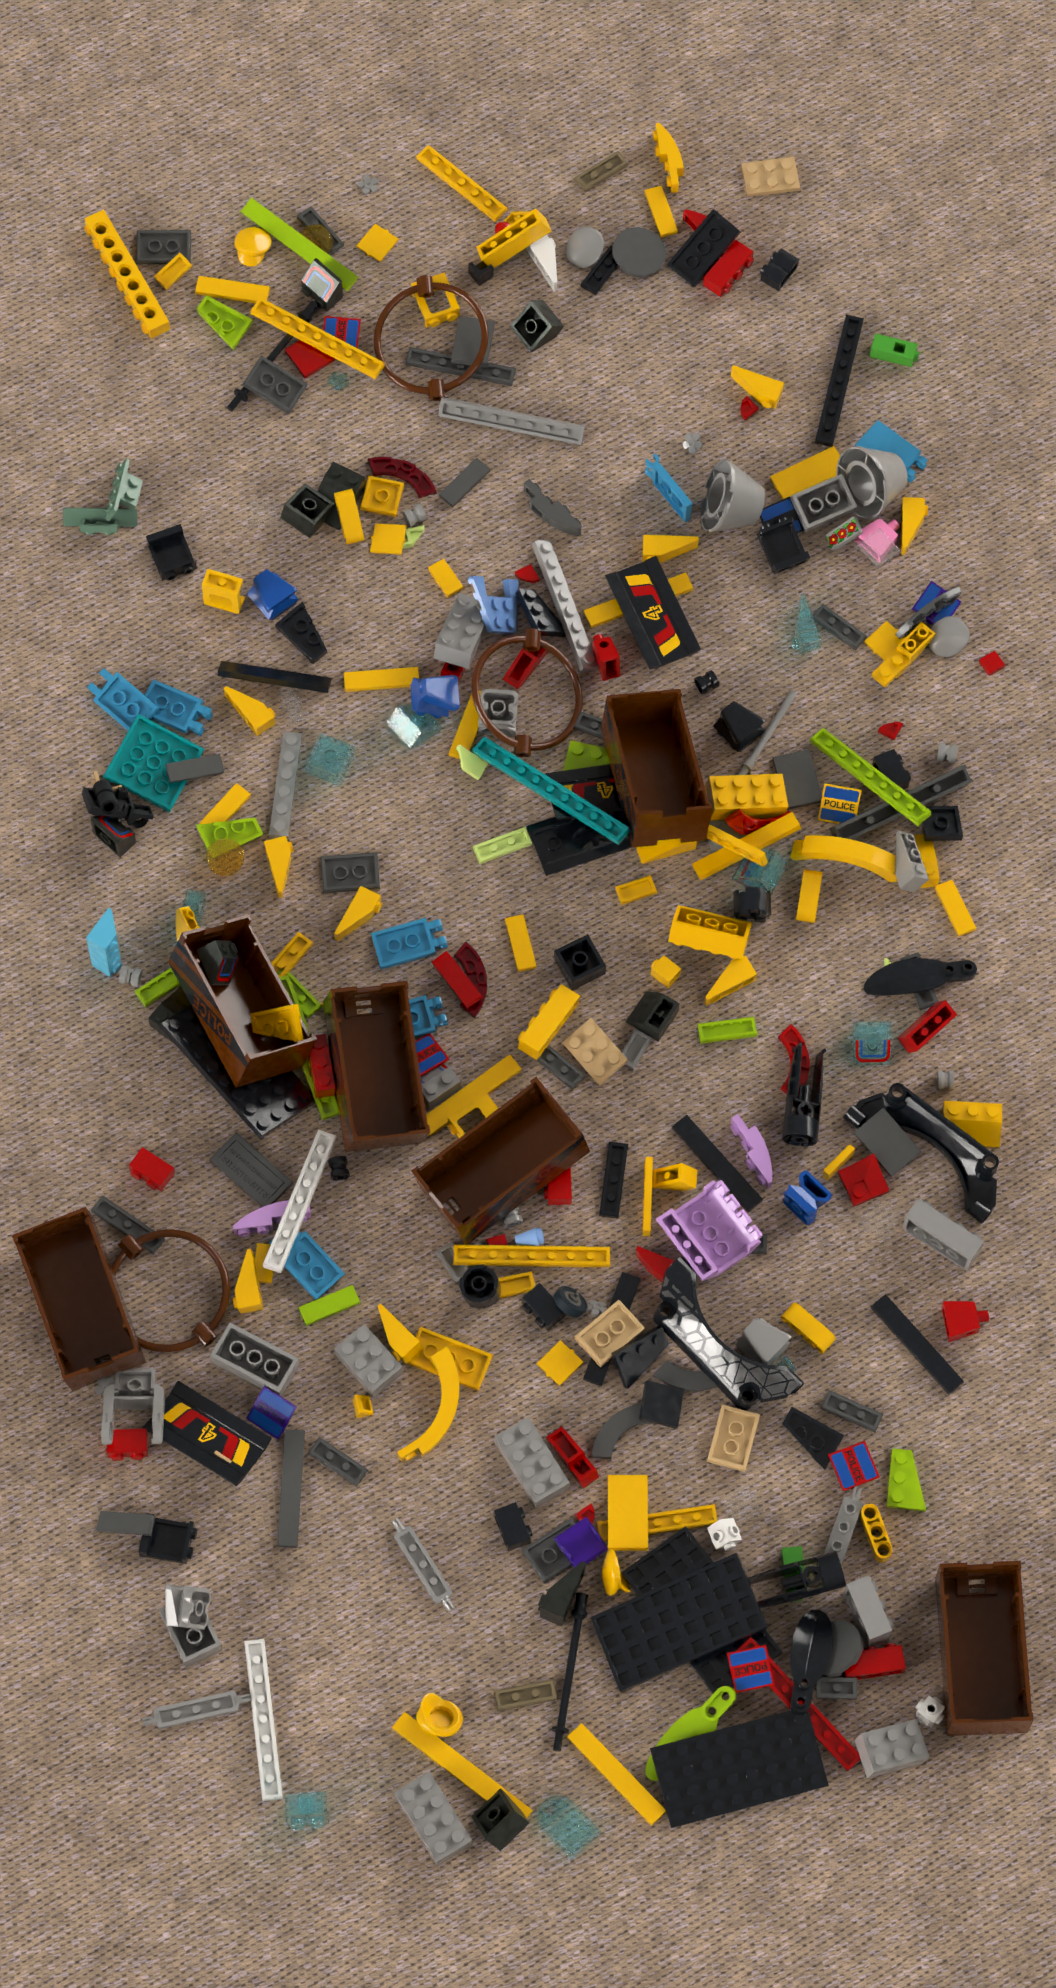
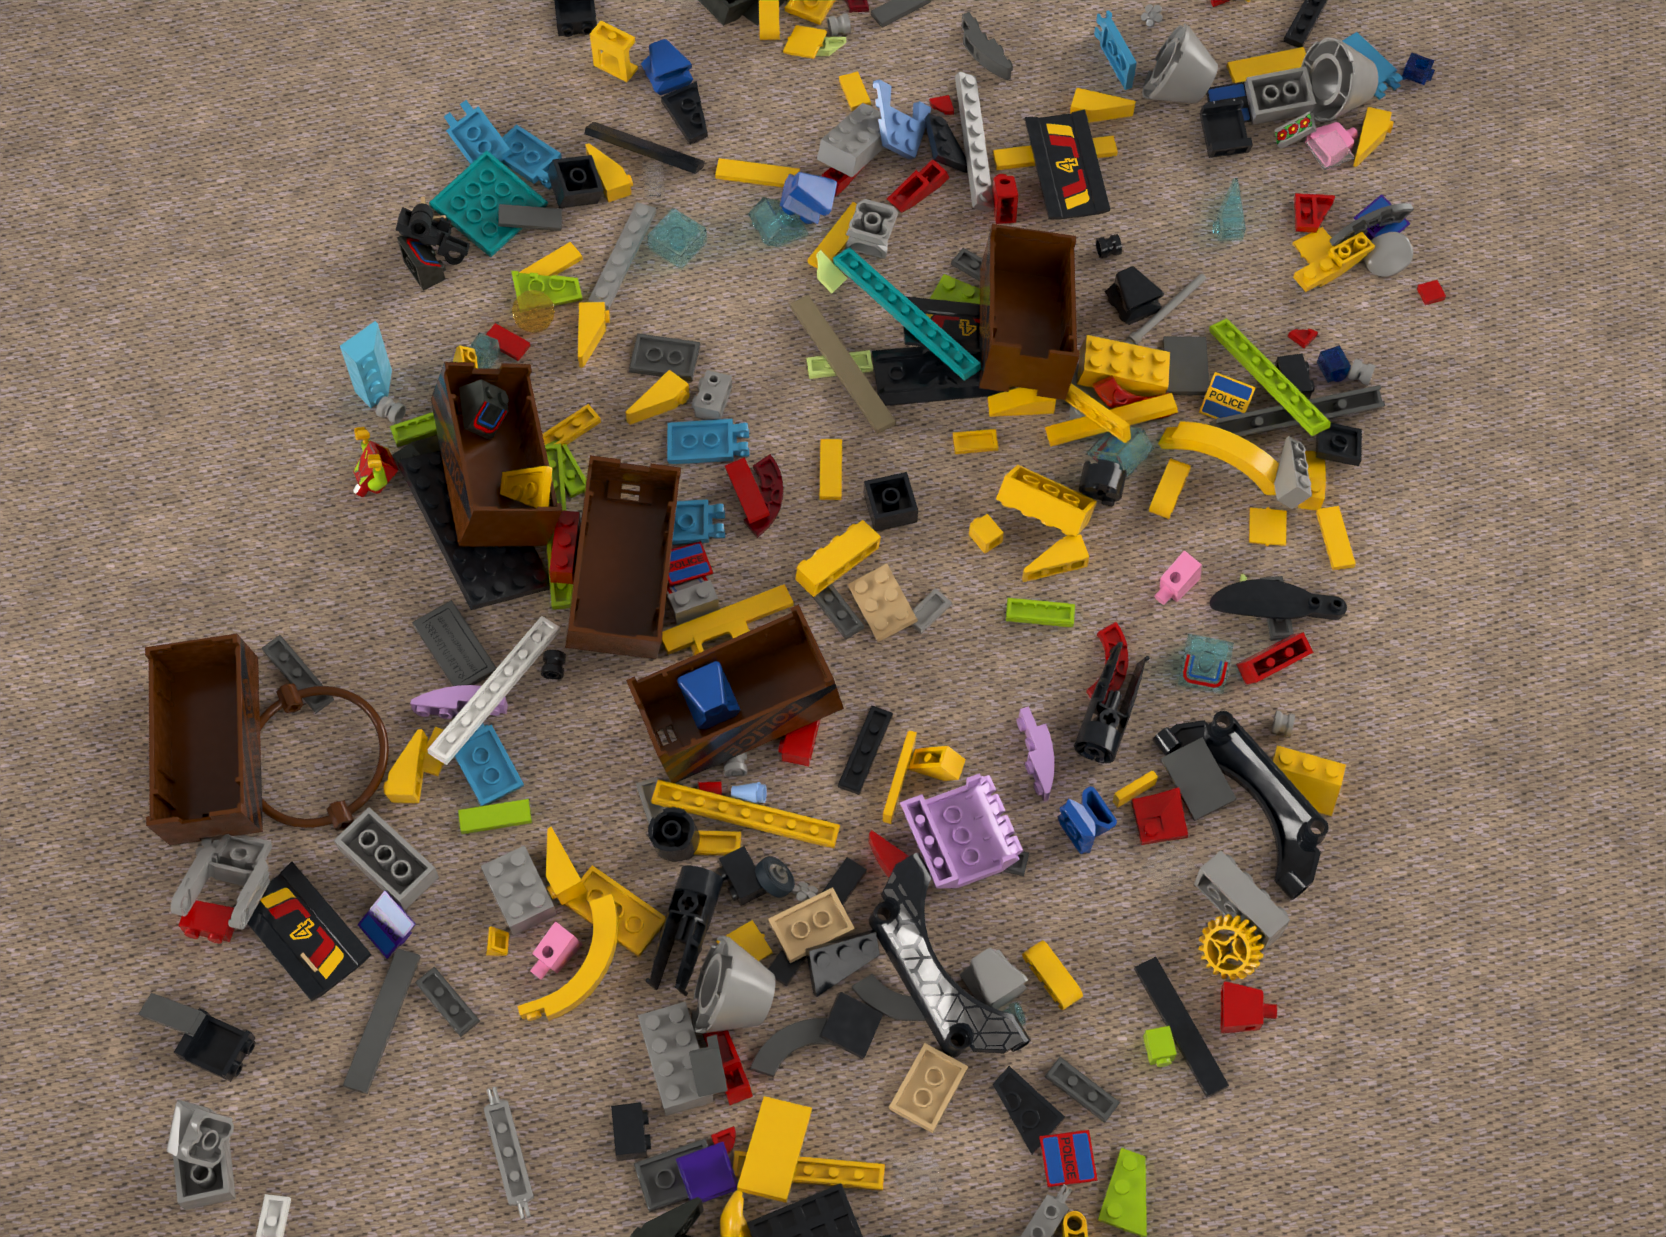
camera: 15 degrees right, 5 degrees down
red brick [129,1147,175,1192] -> none
reddish brown piece [471,628,583,758] -> none
pearl dark grey slope [626,991,680,1042] -> none
black tile [672,1115,763,1213] -> none
white brick [707,1518,742,1551] -> none
dark grey tile [811,604,867,651] -> none
none -> torso [353,427,398,497]
none -> red tile [483,323,531,361]
none -> bright pink torso [530,921,583,980]
none -> black brick [547,155,604,209]
none -> black piece [645,865,724,996]
none -> blue piece [677,661,740,730]
none -> dark grey panel [689,1035,728,1097]
none -> light grey brick [692,370,732,420]
none -> light grey cone [692,935,775,1034]
none -> dark tan tile [790,295,896,434]
none -> lime brick [1143,1026,1177,1067]
none -> bright pink torso [1154,551,1202,605]
none -> yellow gear [1198,914,1264,981]
none -> yellow piece [1249,507,1287,546]
none -> red wing [1294,193,1335,233]
none -> clear blue brick [1317,345,1351,383]
none -> clear blue brick [1402,53,1435,85]

